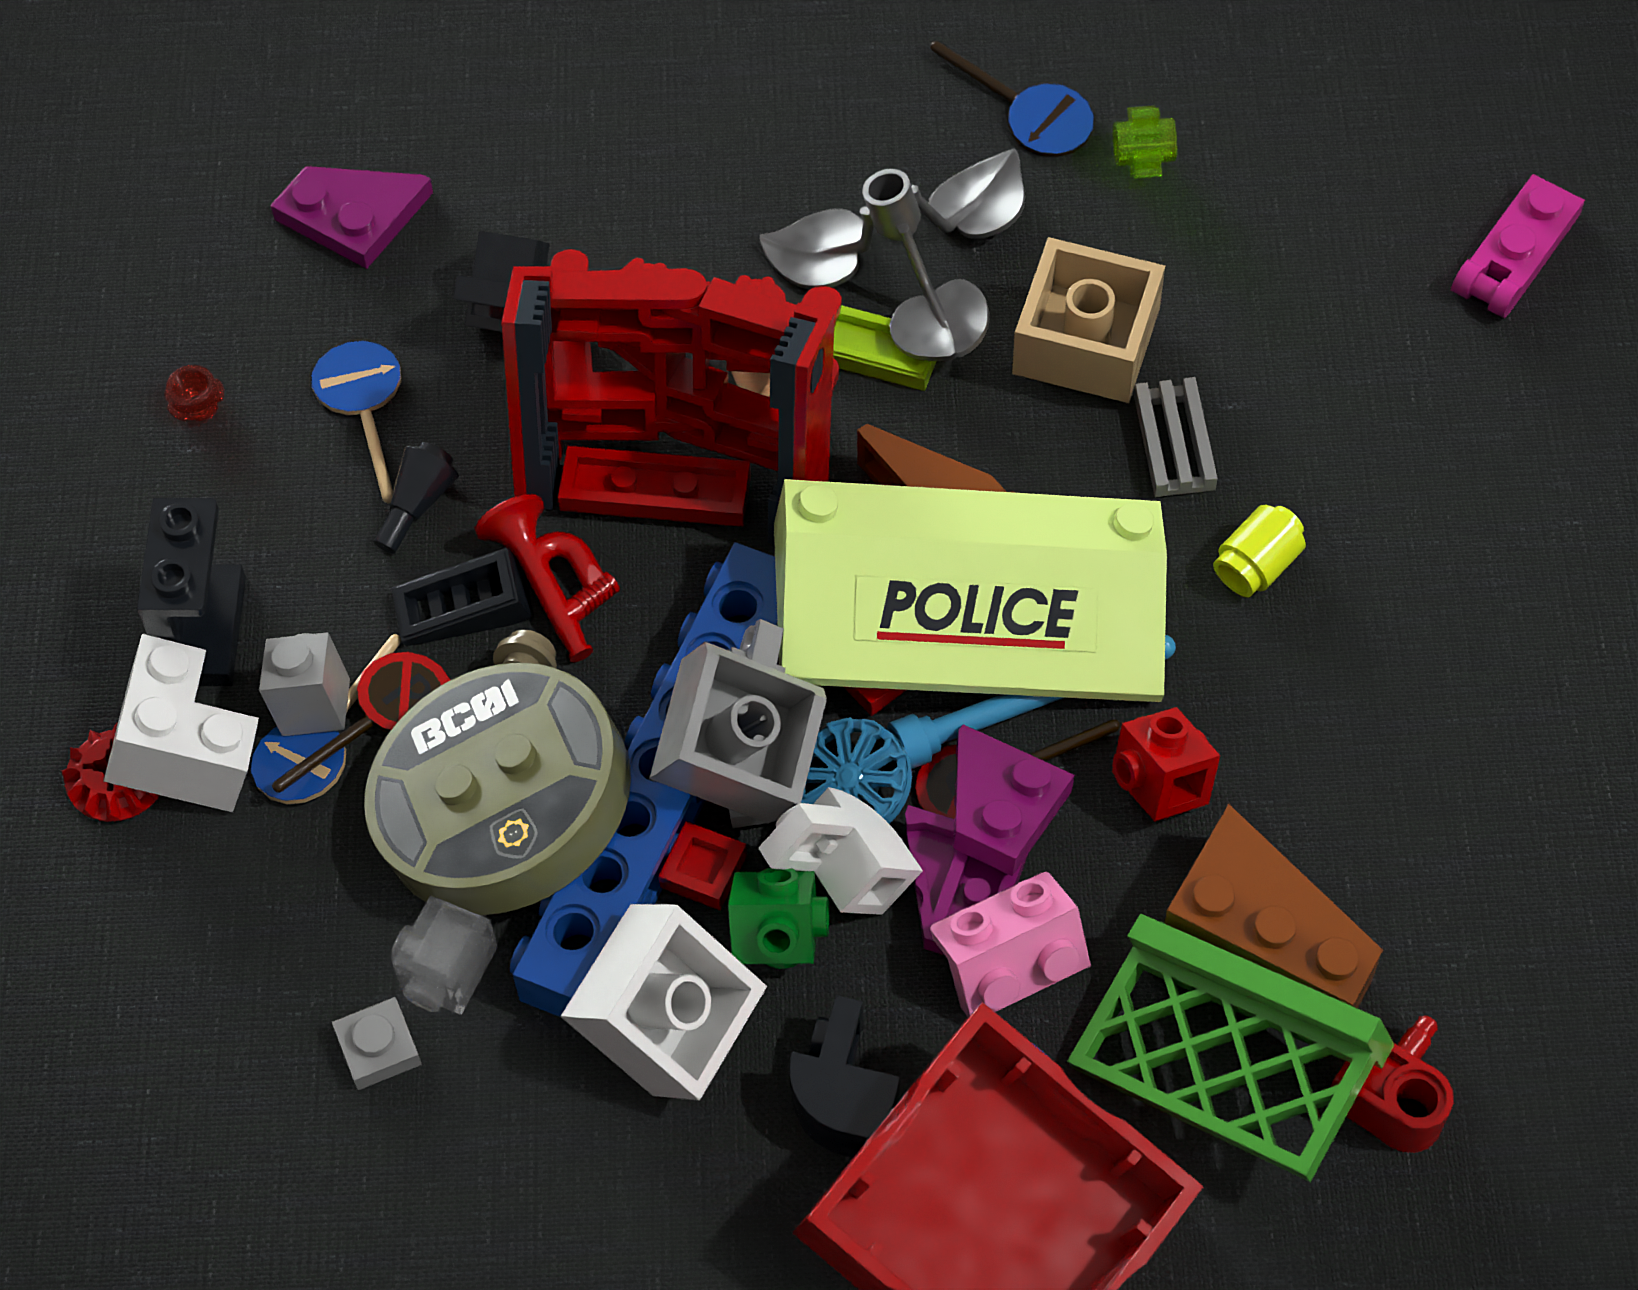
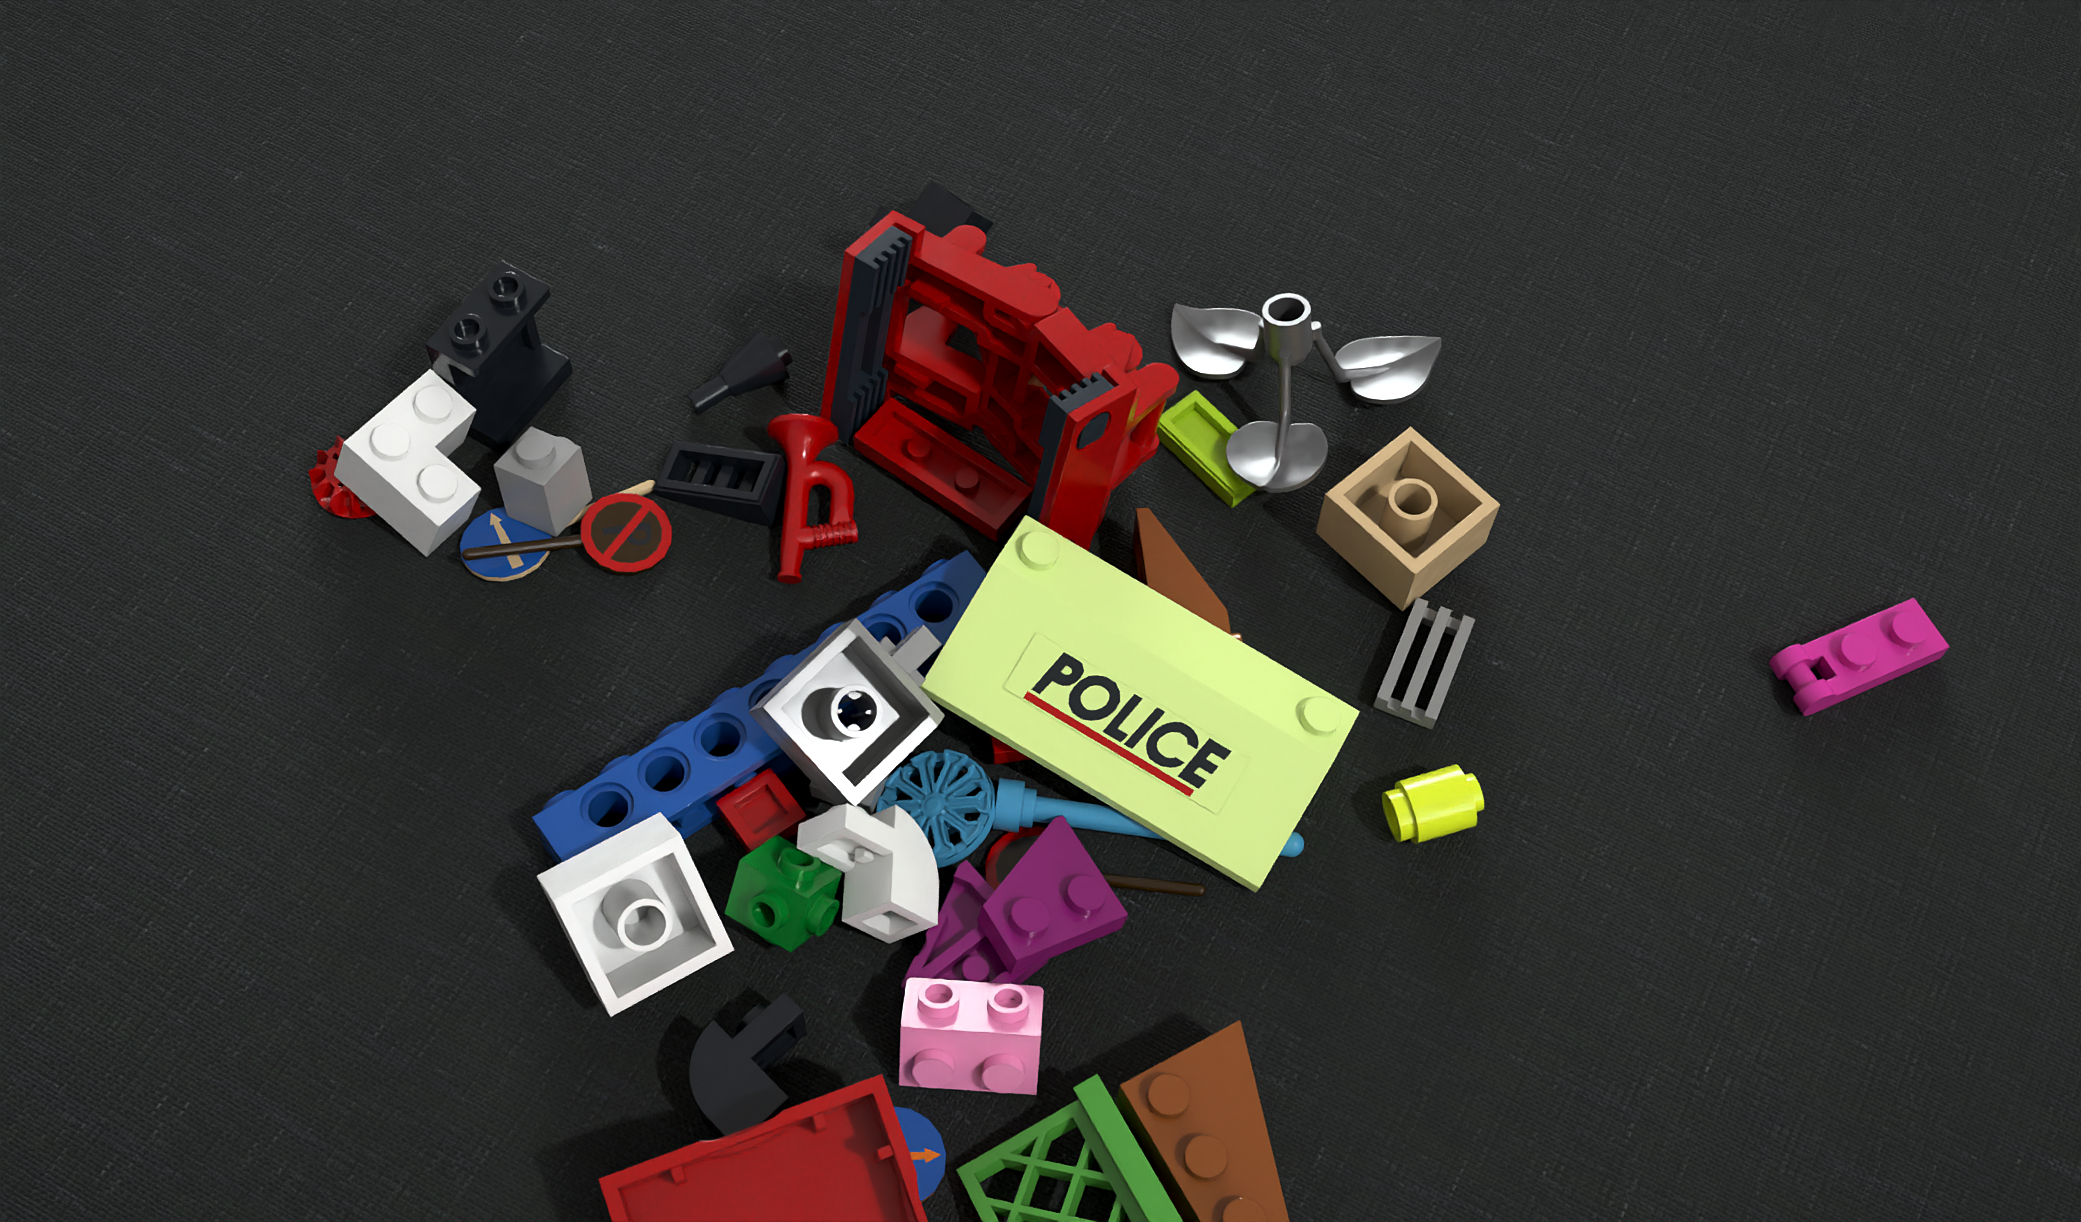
camera: 25 degrees right, 0 degrees up
clear red plate [164,365,225,421] -> none
magenta wing [270,166,433,269] -> none
blue piece [312,341,401,503] -> none
light grey plate [332,997,422,1090] -> none
piece [364,663,631,915] -> none
clear brick [391,895,498,1015] -> none
dark tan plate [493,630,557,668] -> none
blue piece [930,41,1093,157] -> none
red brick [1112,707,1220,822] -> none
clear neon green gear [1113,105,1177,179] -> none

